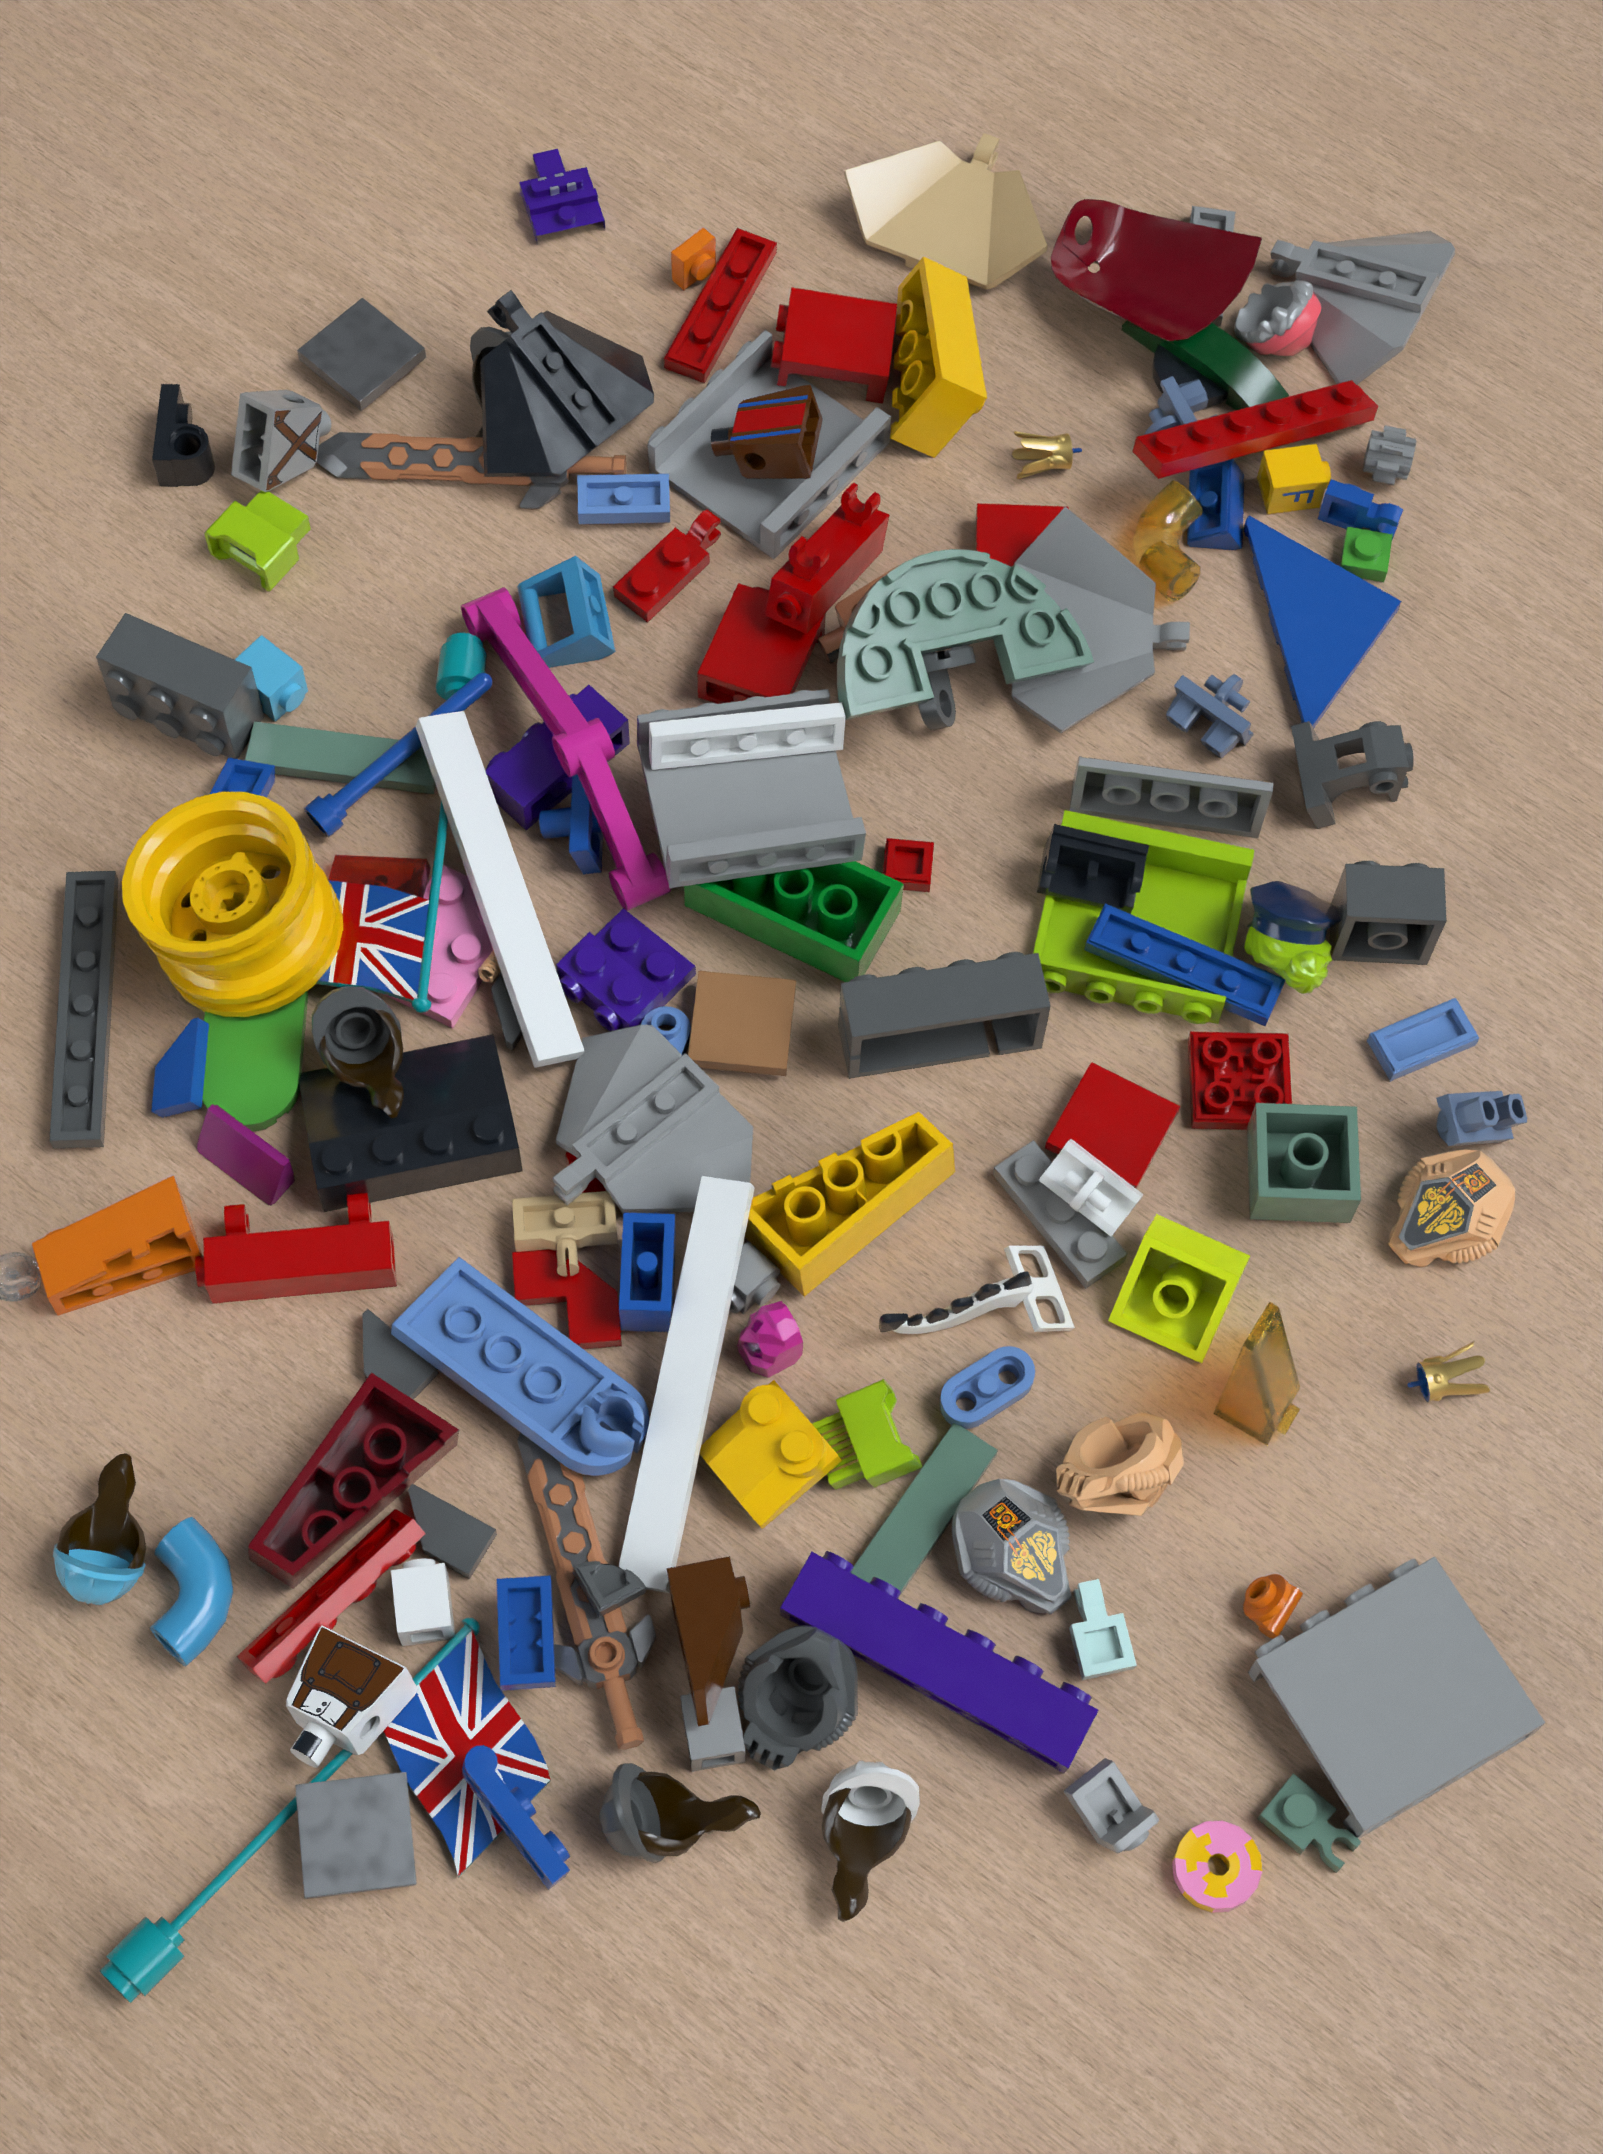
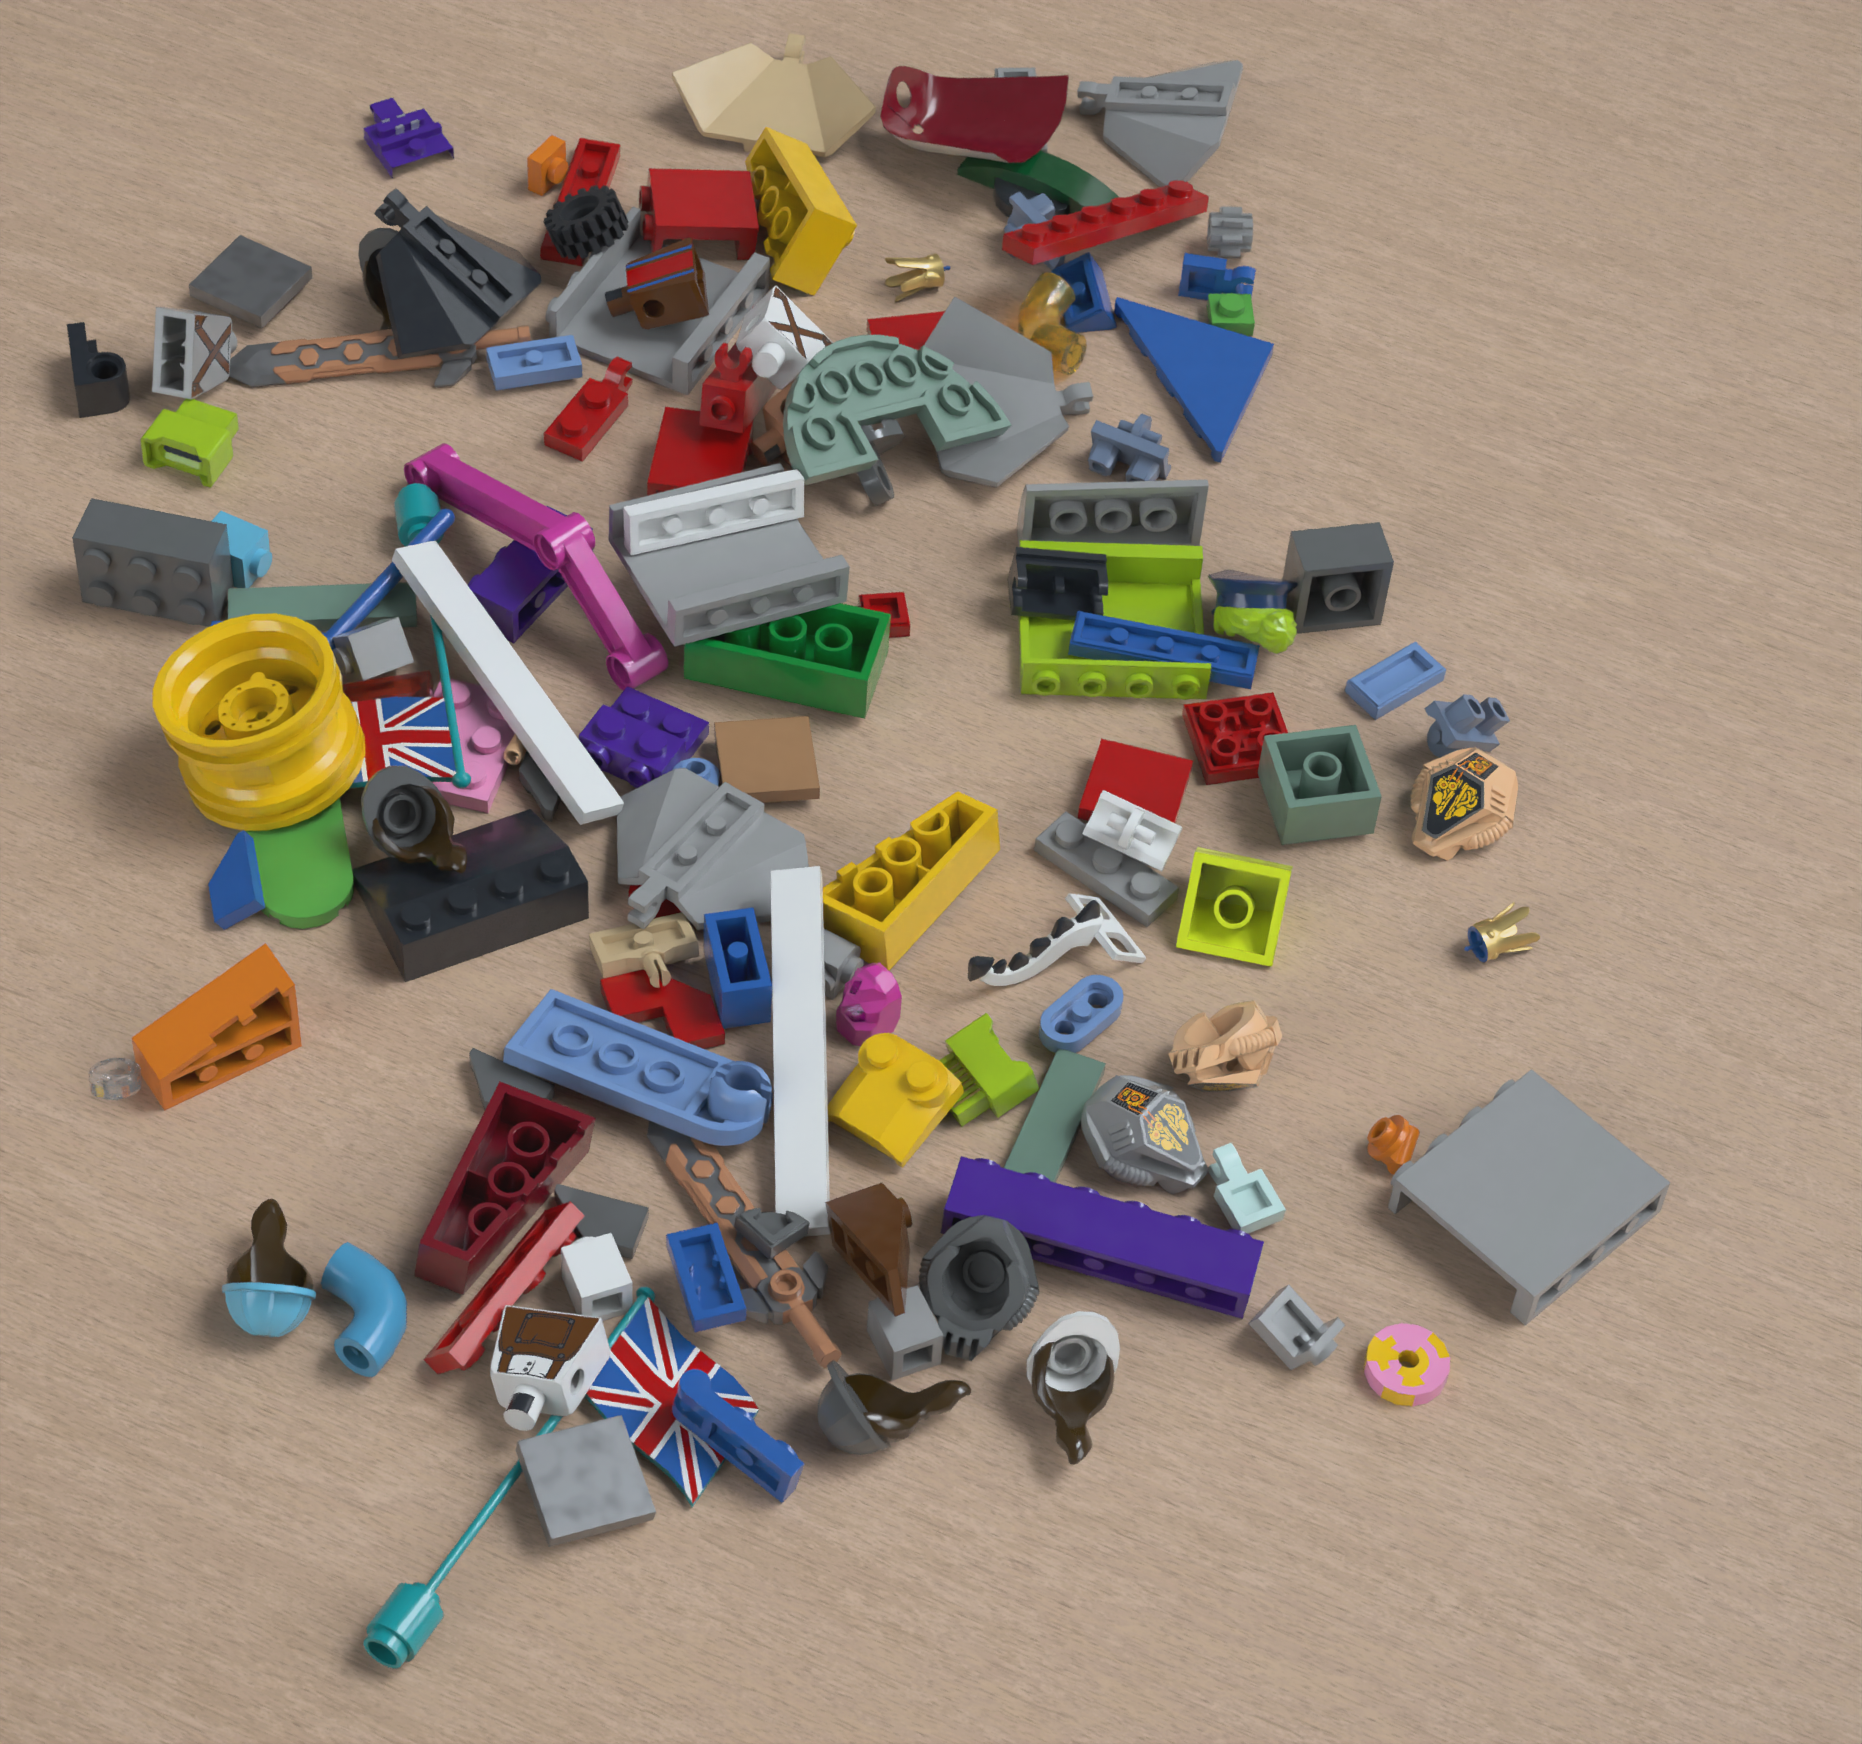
camera: 15 degrees left, 15 degrees down
dark grey plate [50,871,119,1149] -> none
red brick [195,1193,397,1304] -> none
magenta slope [197,1104,295,1206] -> none
dark azure tile [517,556,616,668] -> none
blue tile [539,775,603,875] -> none
dark grey piece [838,952,1051,1079] -> none
clear yellow wedge [1213,1302,1301,1446] -> none
light grey hair [1234,280,1321,356] -> none
yellow brick [1257,444,1331,515] -> none
sand green plate [1257,1773,1362,1873] -> none
dark grey tile [1291,721,1414,829] -> none
none -> light grey brick [333,617,414,682]
none -> black tyre [544,185,628,259]
none -> white torso [736,285,833,390]

